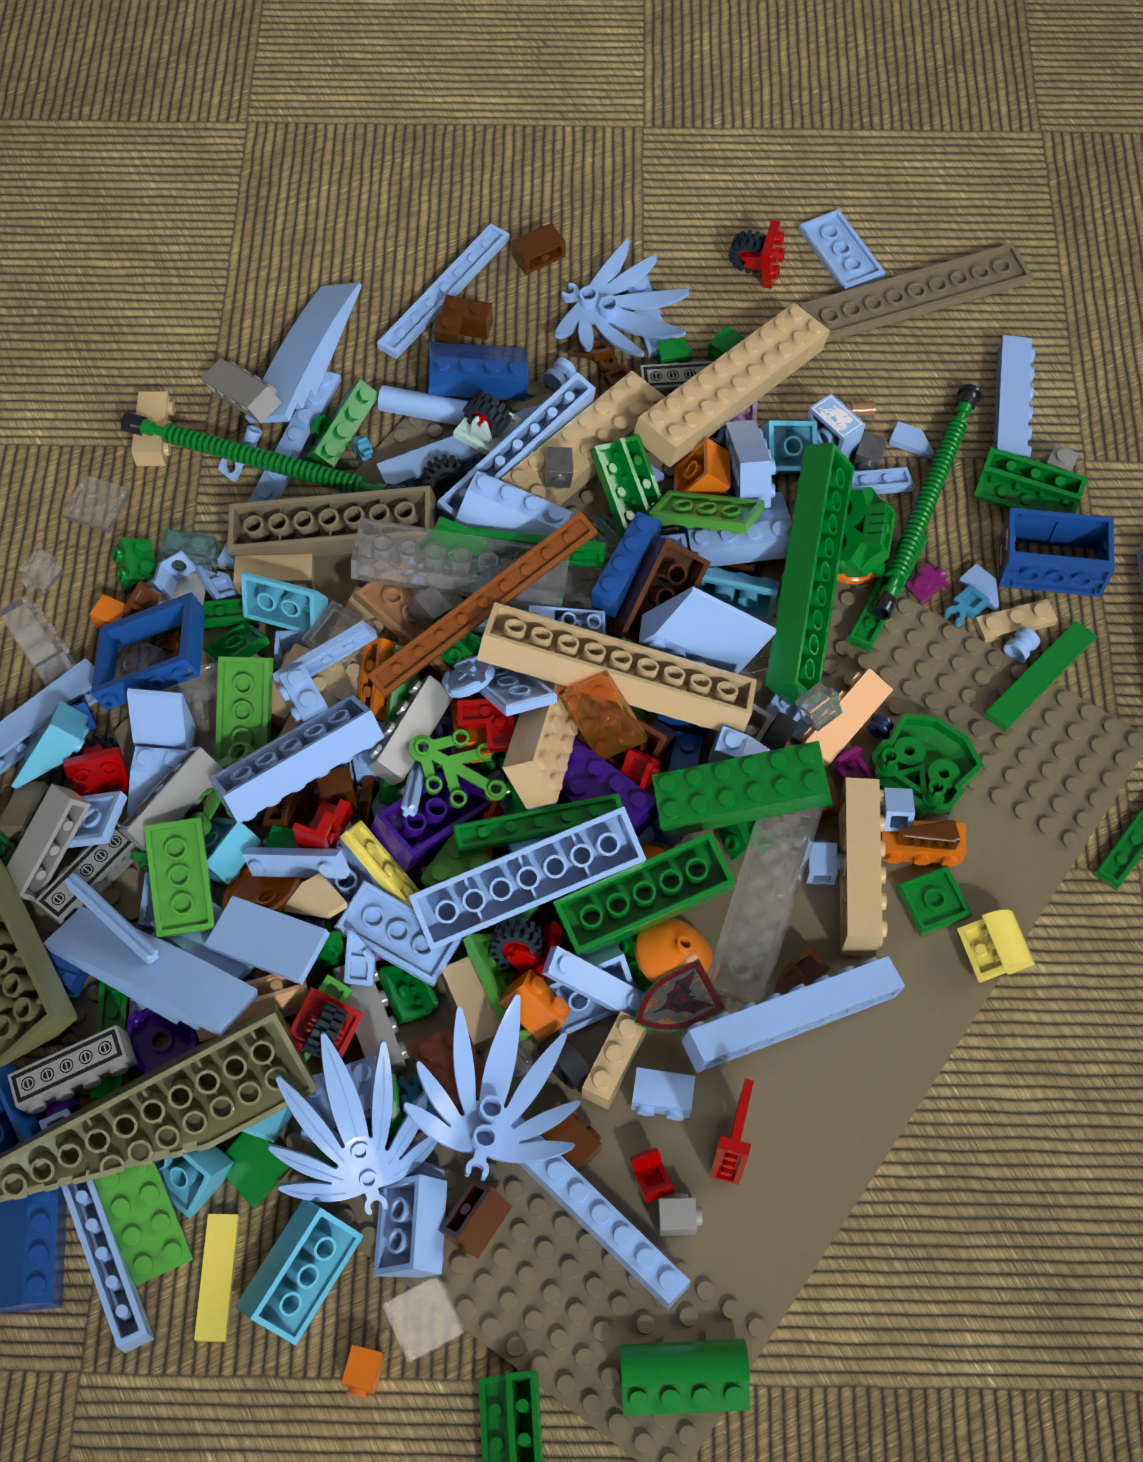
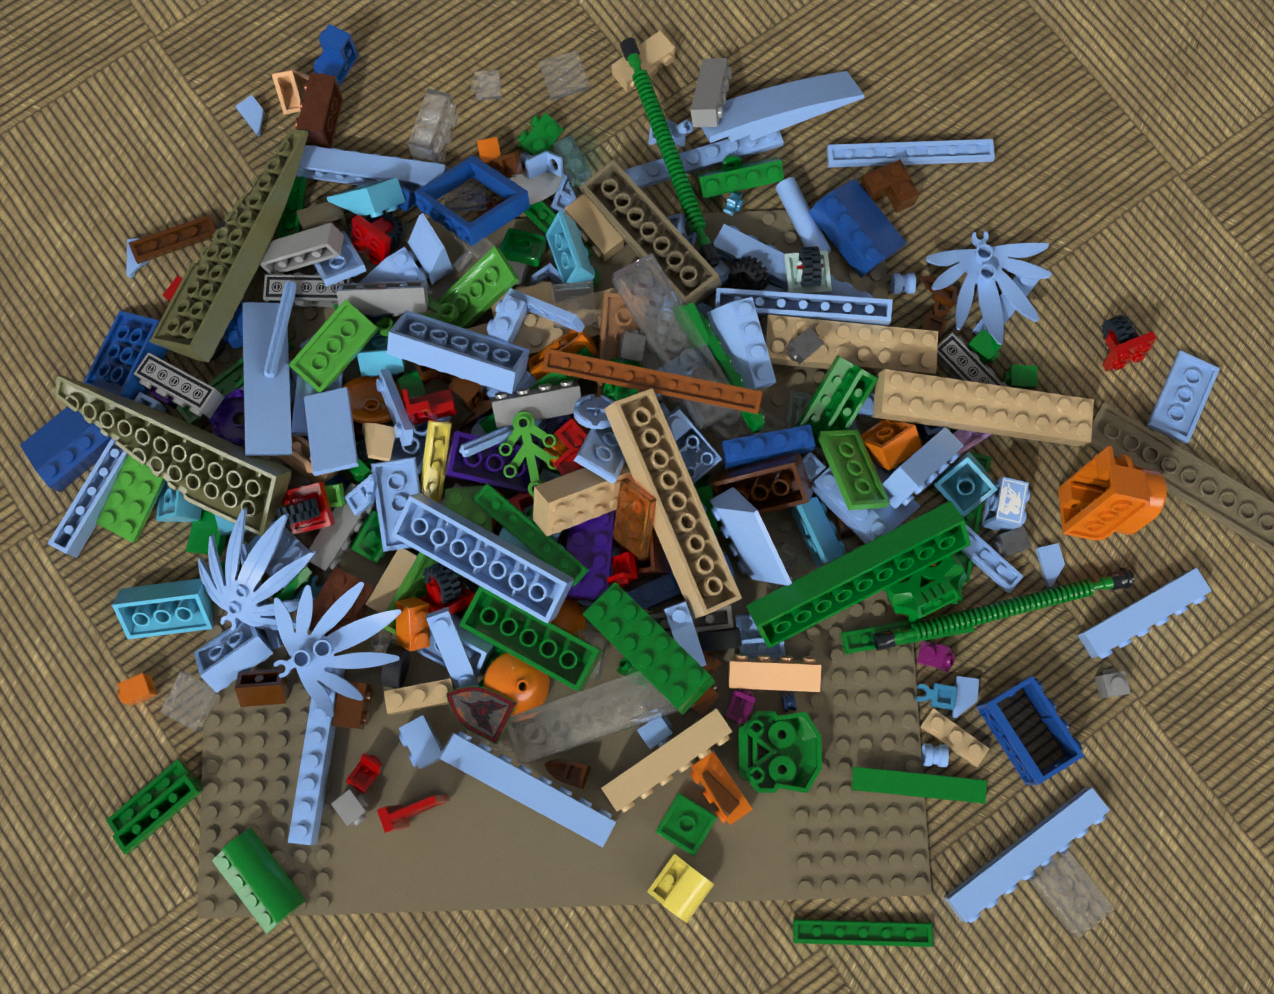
camera: 55 degrees right, 15 degrees up
light yellow tile [194,1214,240,1342] -> none
reddish brown brick [511,223,566,275] -> none
clear brick [795,682,843,732] -> none
medium nougat pin [844,400,876,417] -> none
light blue brick [880,788,915,832] -> none
green brick [973,447,1088,513] -> none
none -> orange brick [1058,446,1167,540]

